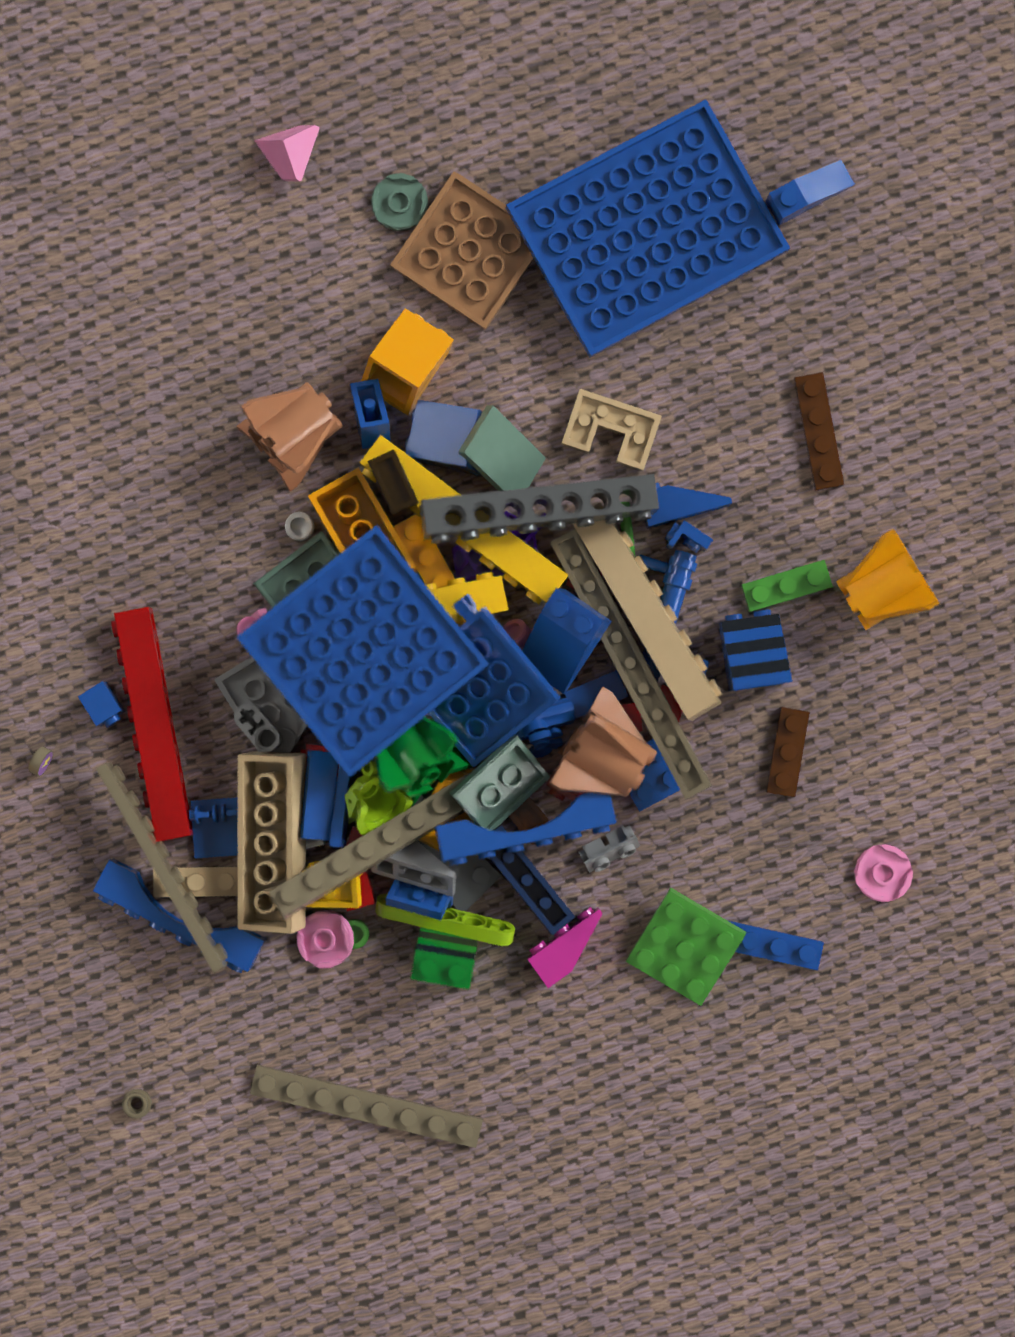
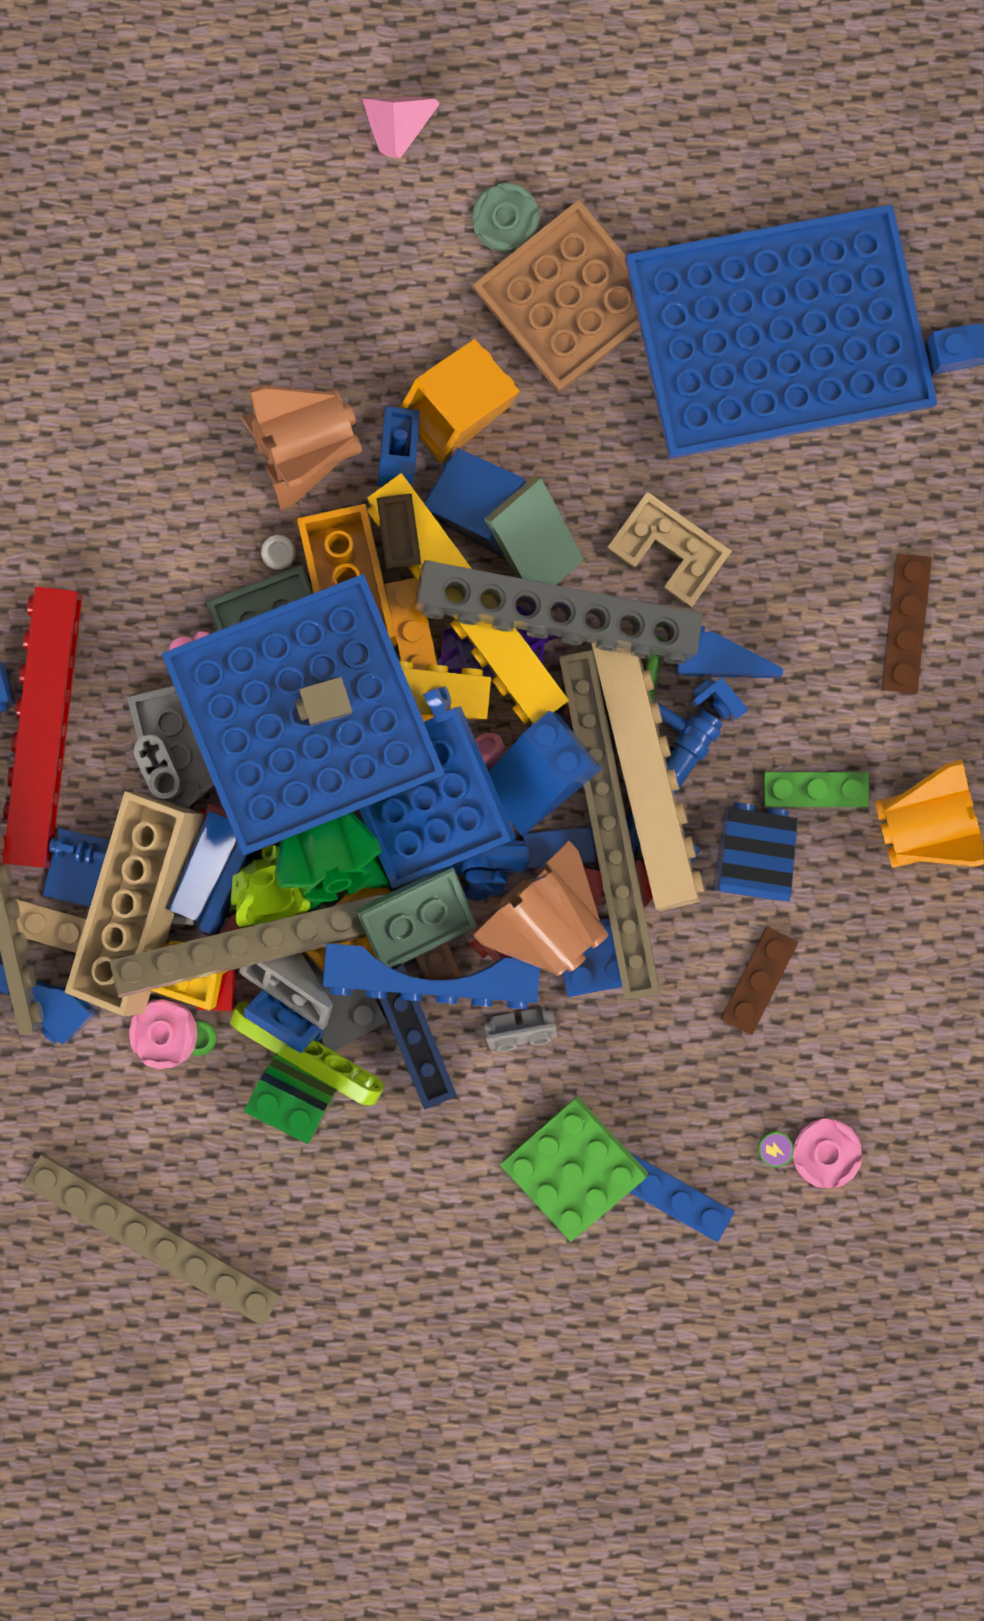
camera: 15 degrees right, 0 degrees up
dark pink slope [528,907,603,988] -> none
none -> dark tan brick [295,677,352,727]
none -> medium lavender tile [758,1131,794,1167]

